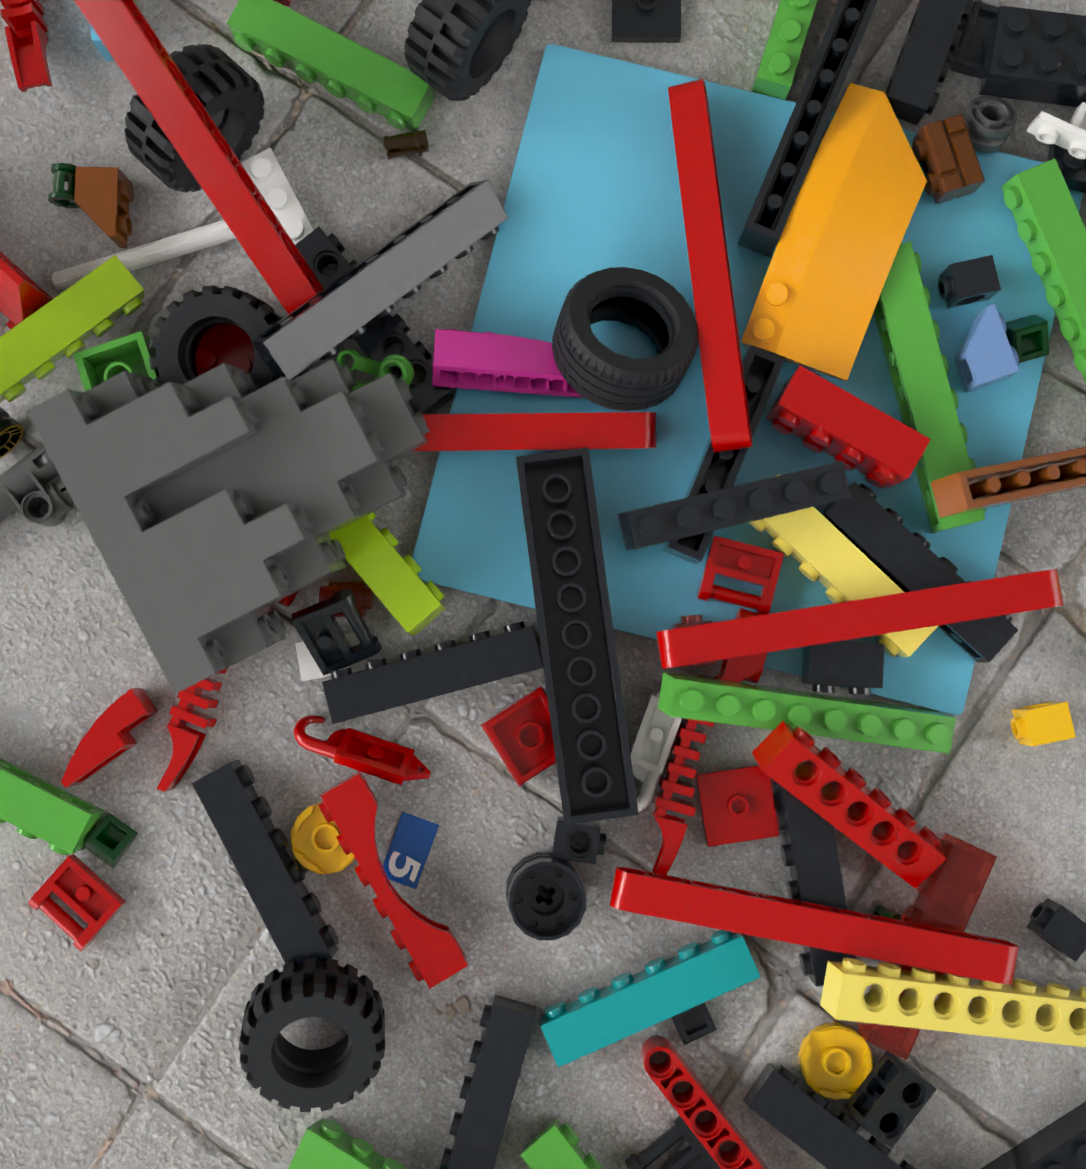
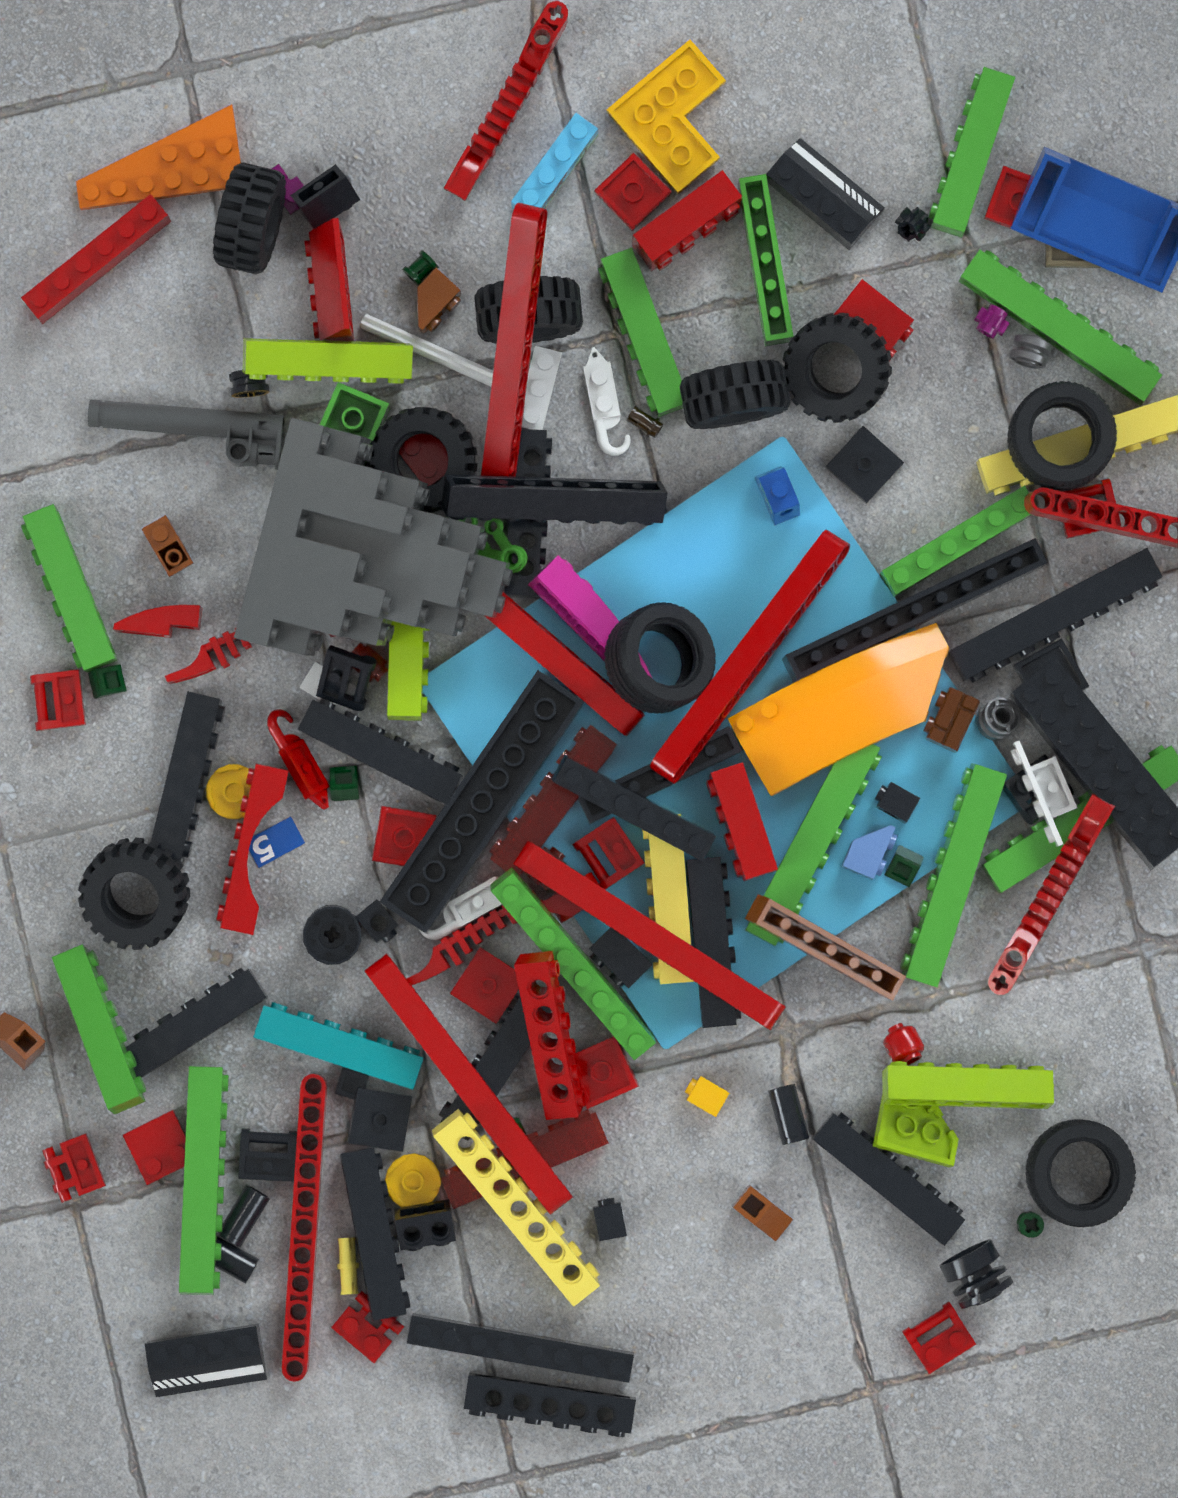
camera: 35 degrees right, 0 degrees up
none -> dark orange slope [142,515,194,577]
none -> dark green slope [329,765,359,801]
none -> black plate [347,1087,412,1152]
none -> clear red brick [489,725,617,876]
none -> red plate [574,1036,639,1109]
none -> white plate [583,347,630,456]
none -> blue torso [754,467,800,526]

